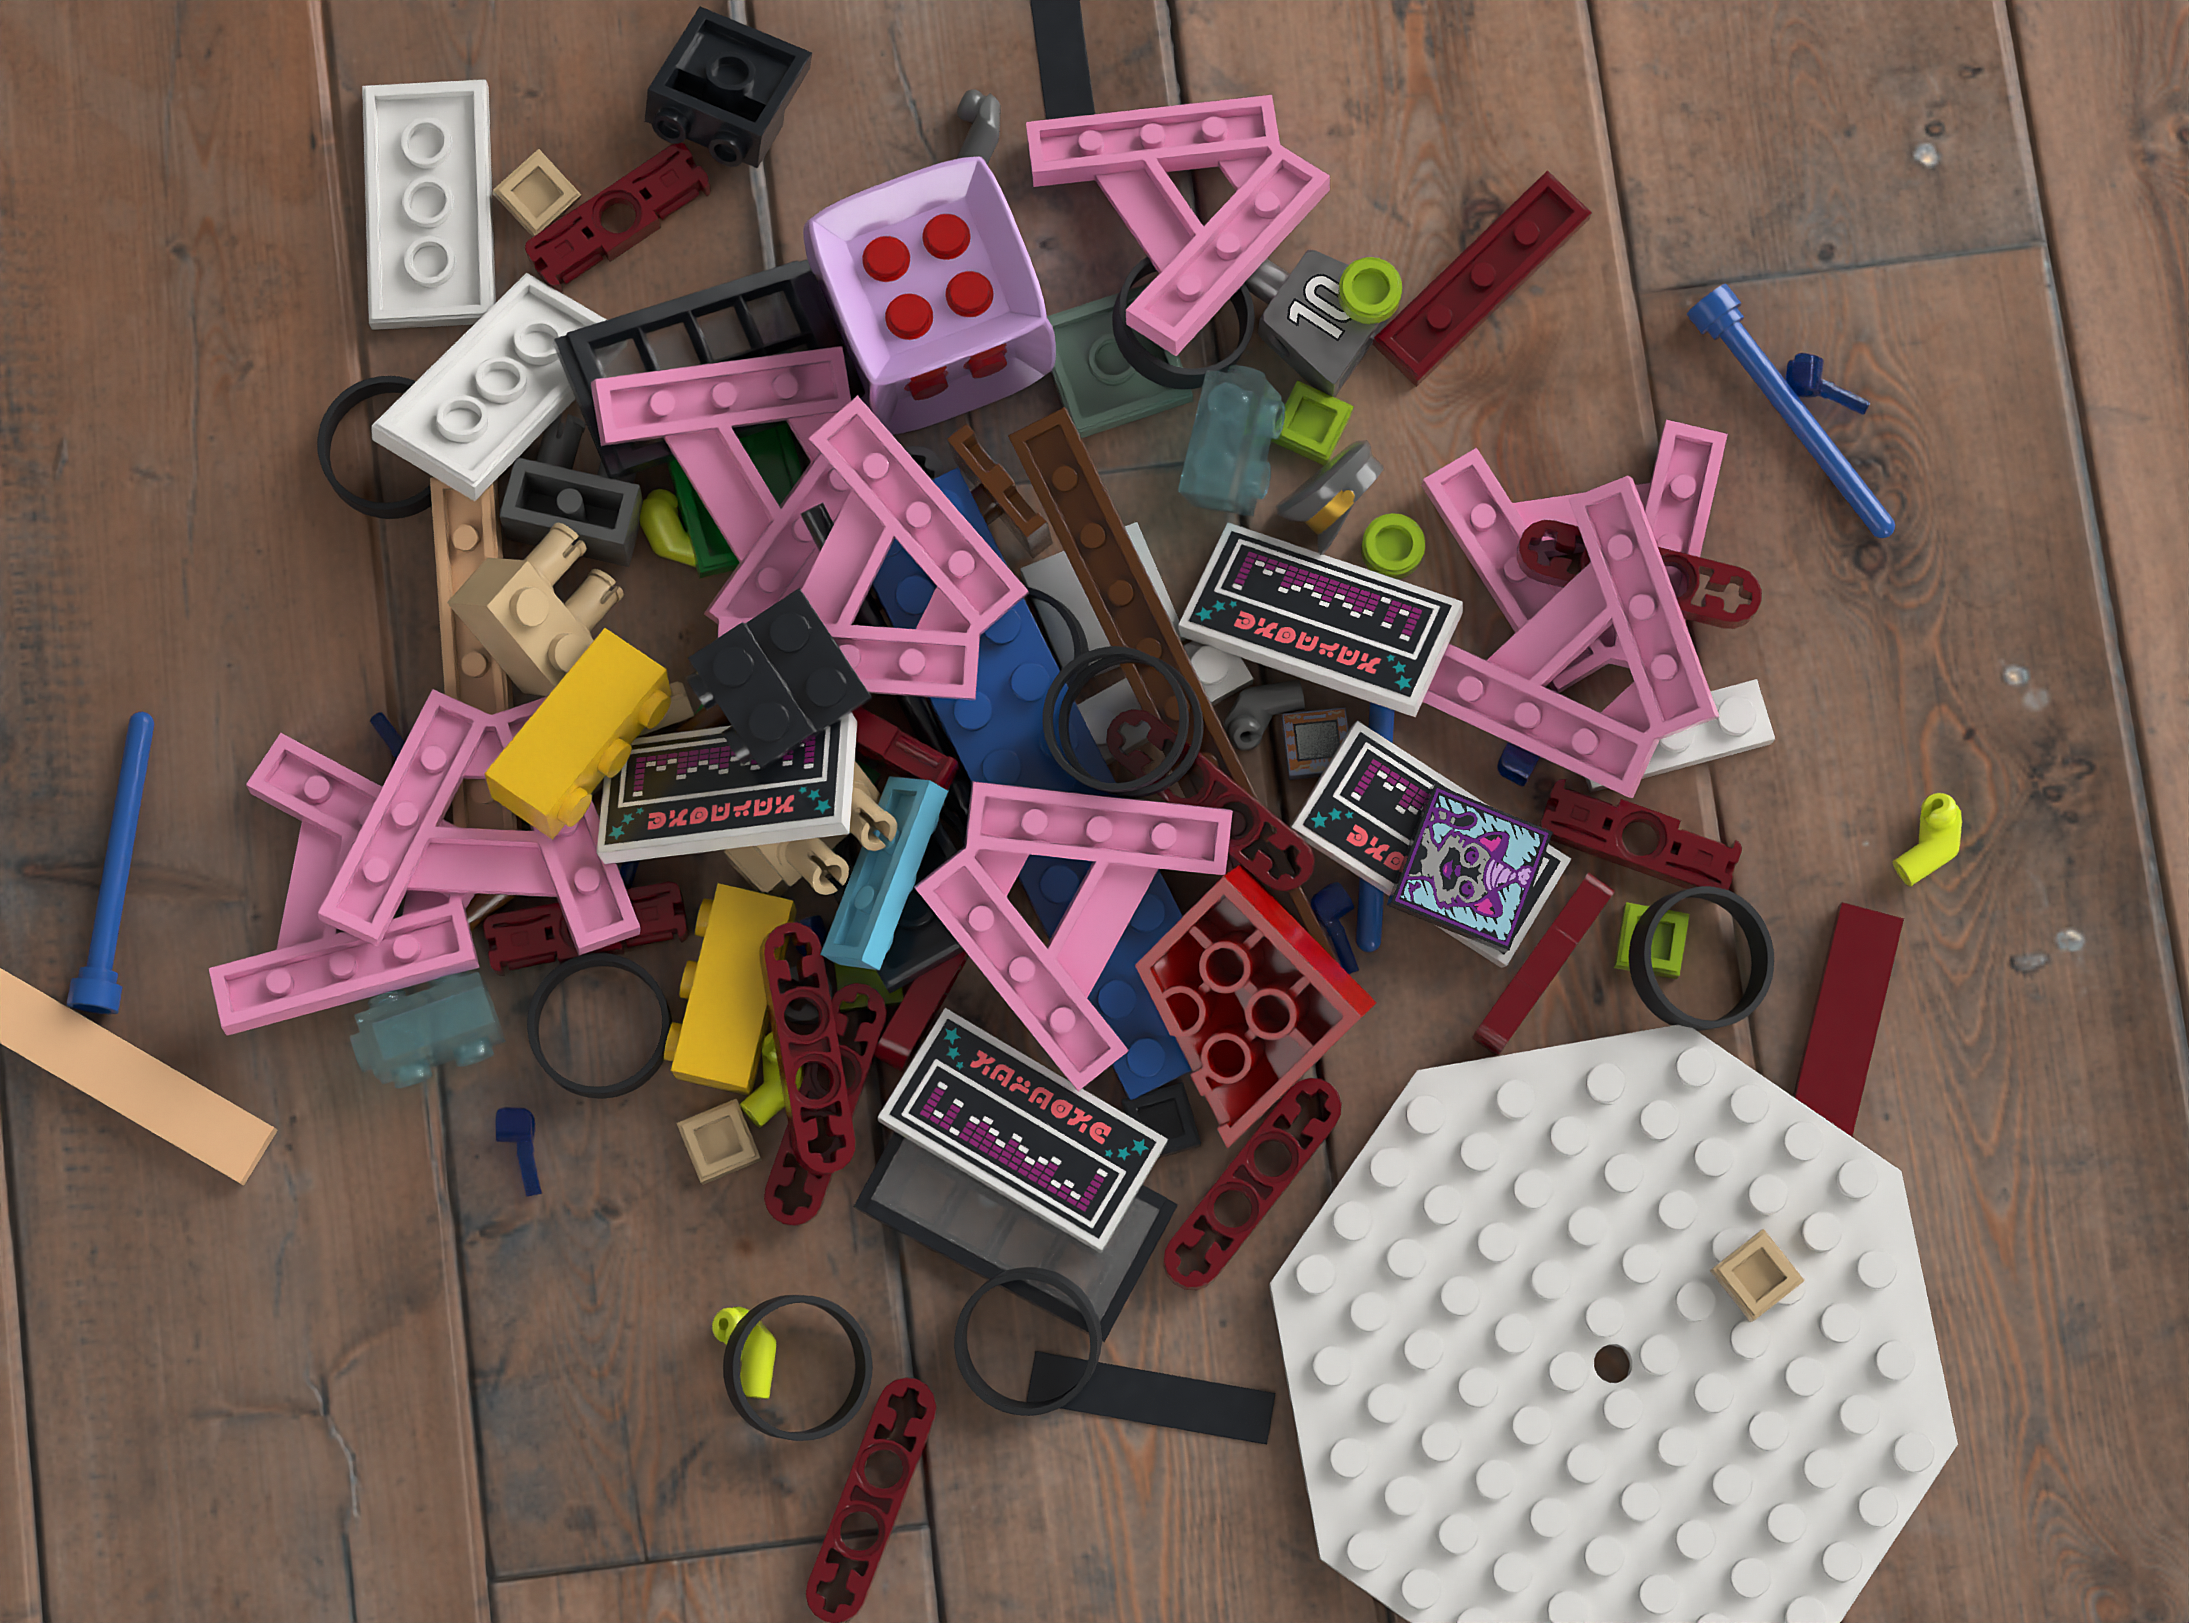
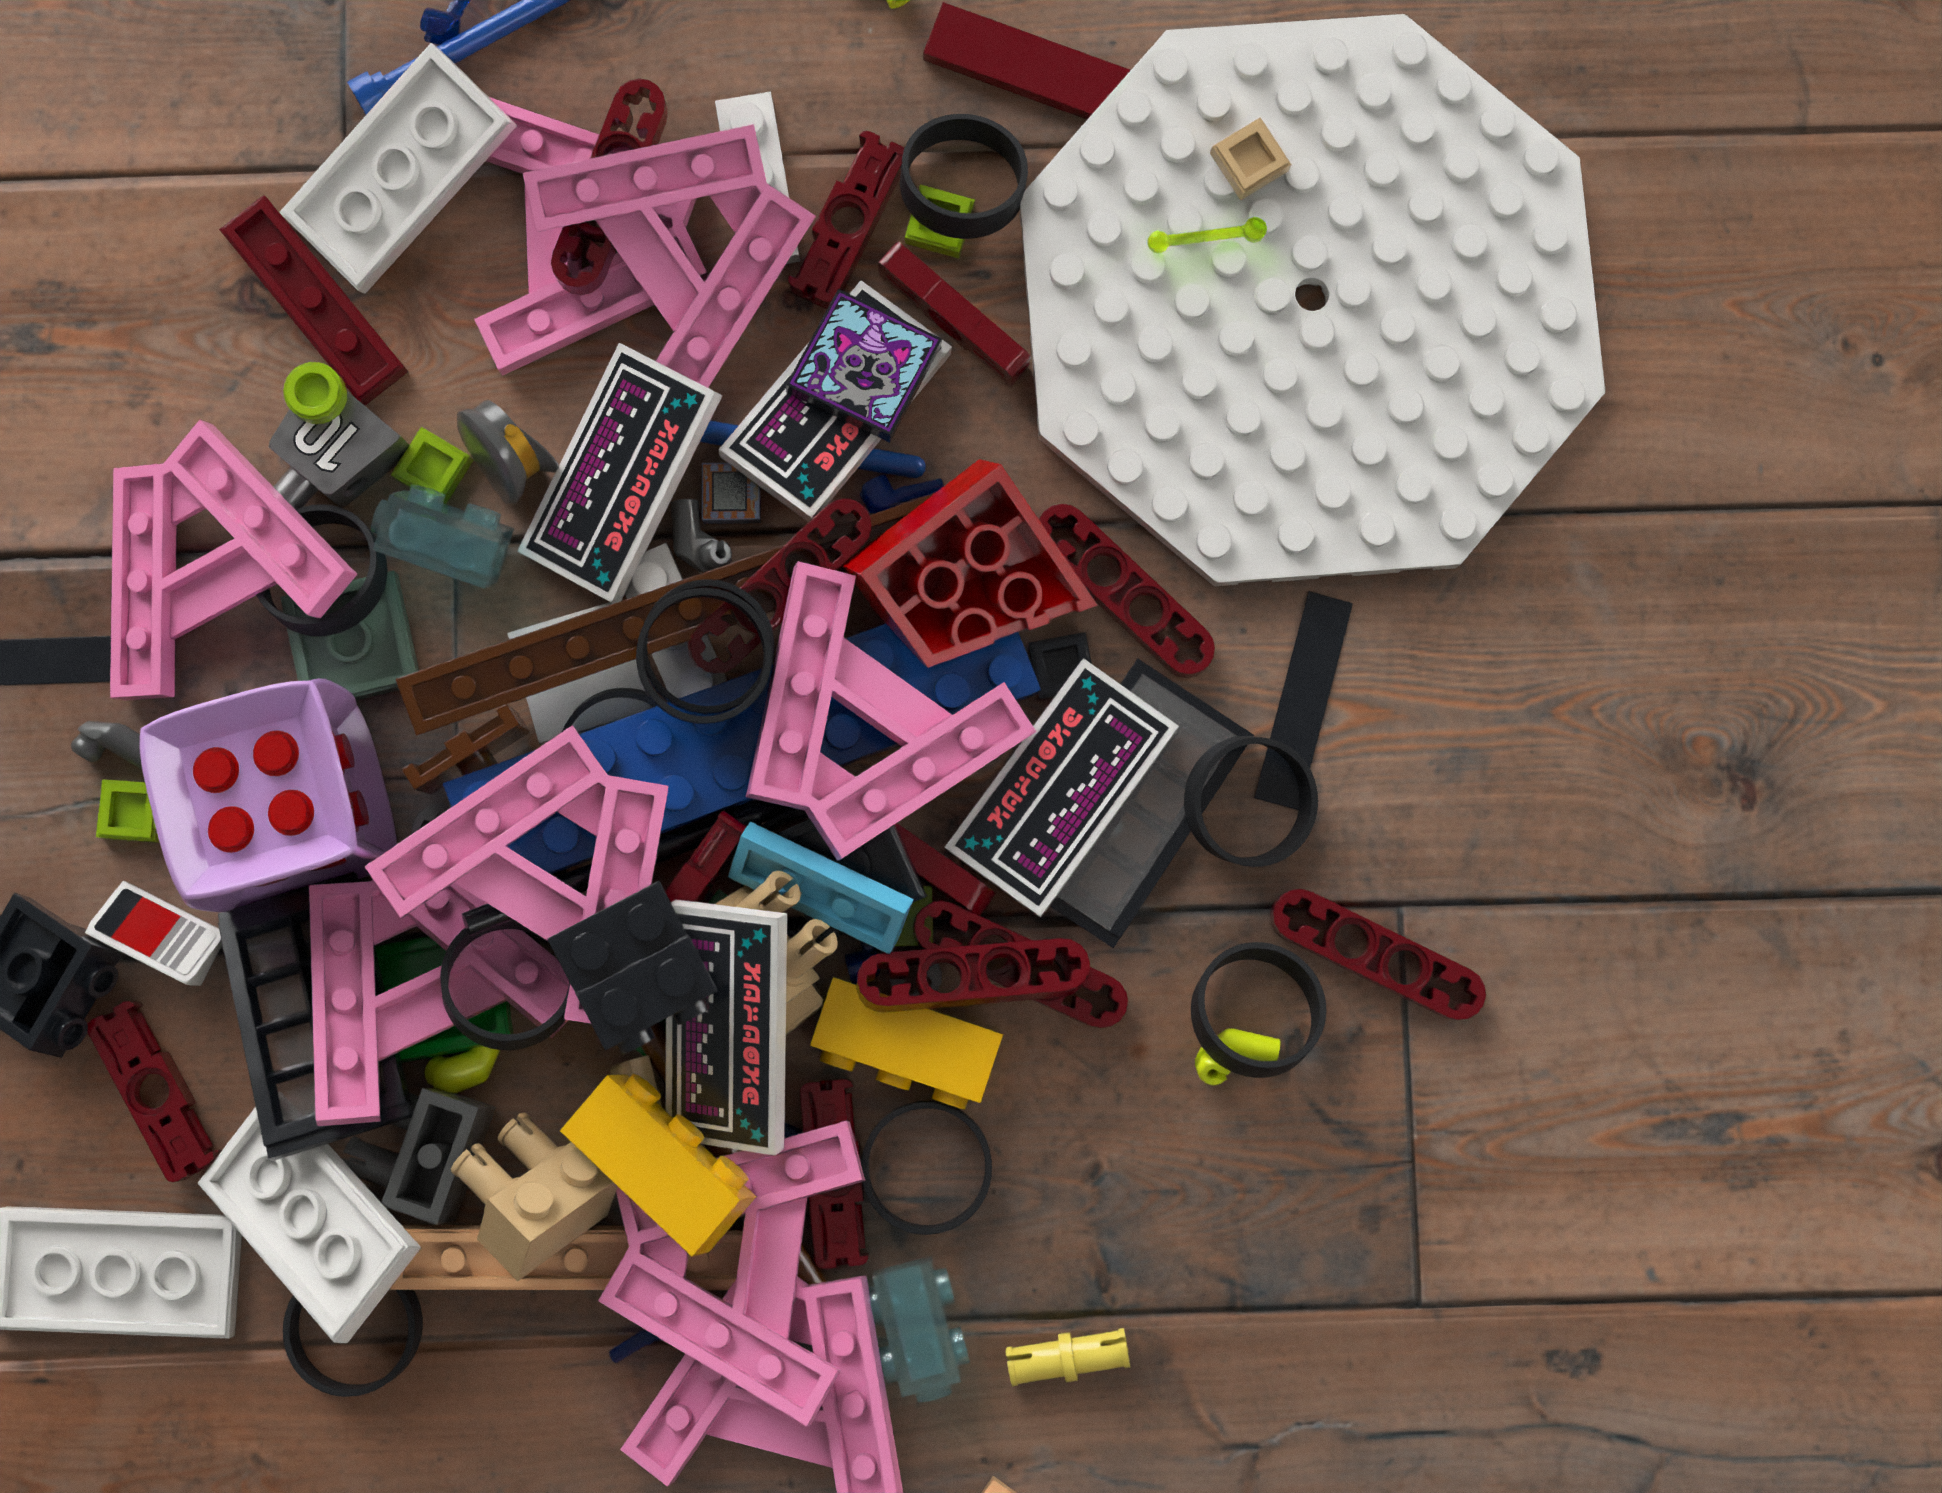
camera: 85 degrees left, 5 degrees up
tan tile [492,149,581,237] -> none
clear blue hand [496,1107,542,1197] -> none
tan tile [677,1099,762,1185] -> none
neon yellow arm [740,1031,804,1128] -> none
lime tile [1361,513,1425,579] -> none
clear blue hand [1497,742,1540,787] -> none
none -> slope [85,881,222,986]
none -> lime tile [96,779,160,843]
none -> white tile [279,43,517,294]
none -> black tyre [440,920,570,1050]
none -> light yellow pin [1006,1328,1131,1387]
none -> clear neon green hinge [1147,217,1267,254]

